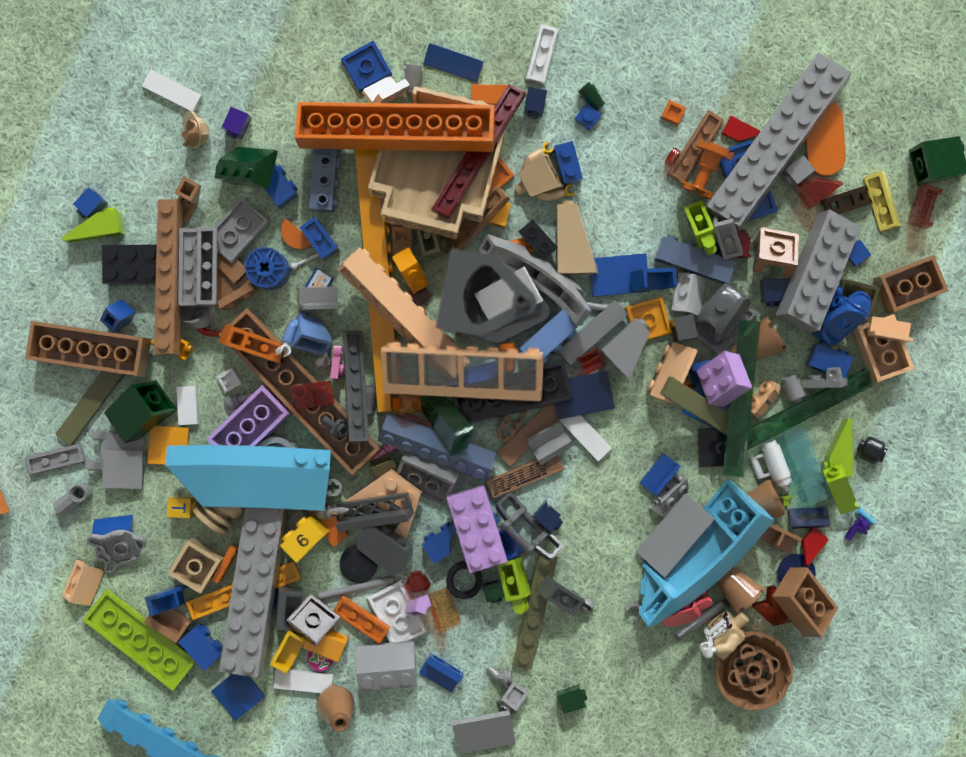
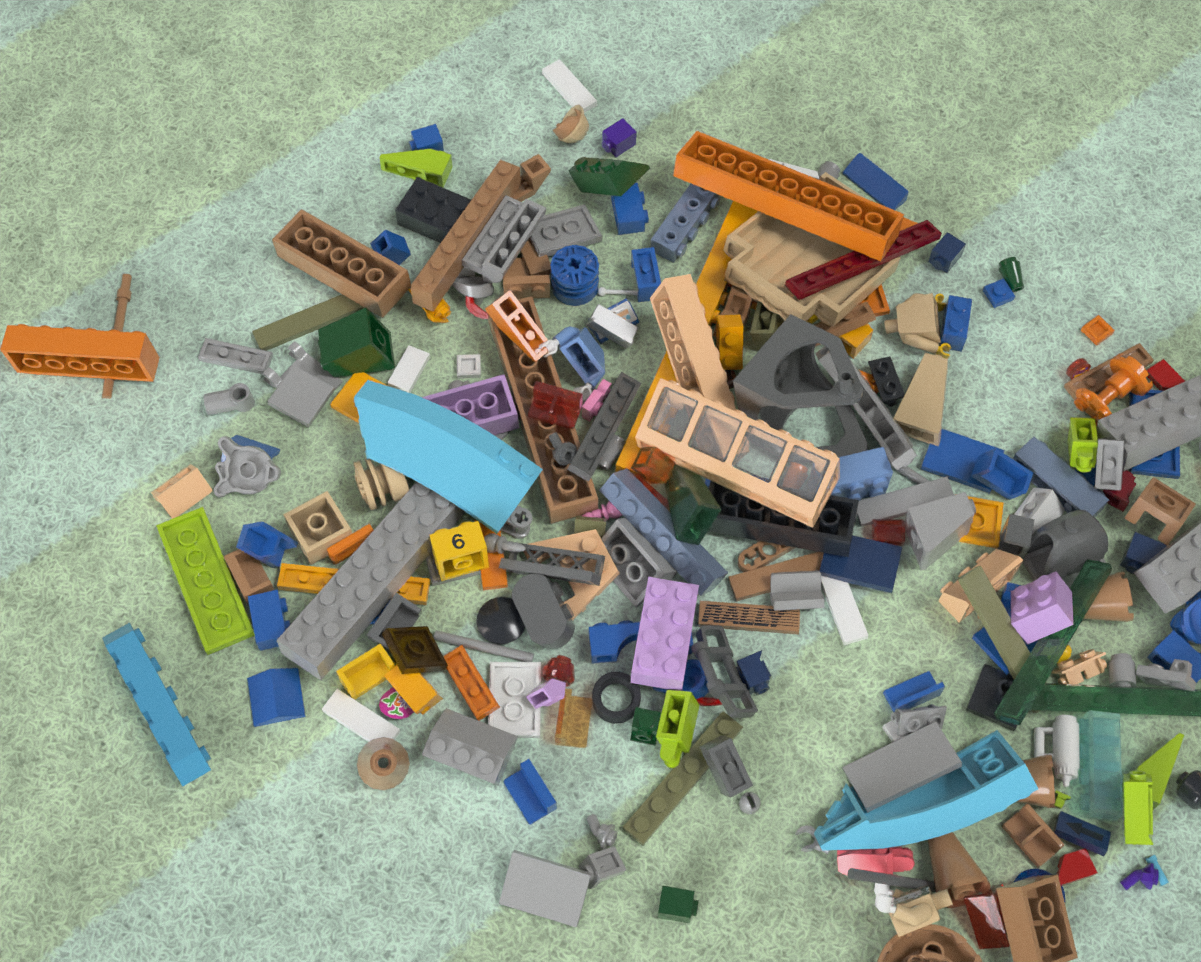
camera: 25 degrees right, 25 degrees down
yellow brick [167,496,198,518] -> none
orange tile [281,218,312,250] -> none
blue tile [341,40,393,93] -> none
white tile [474,266,543,320] -> none
white tile [526,24,559,85] -> none

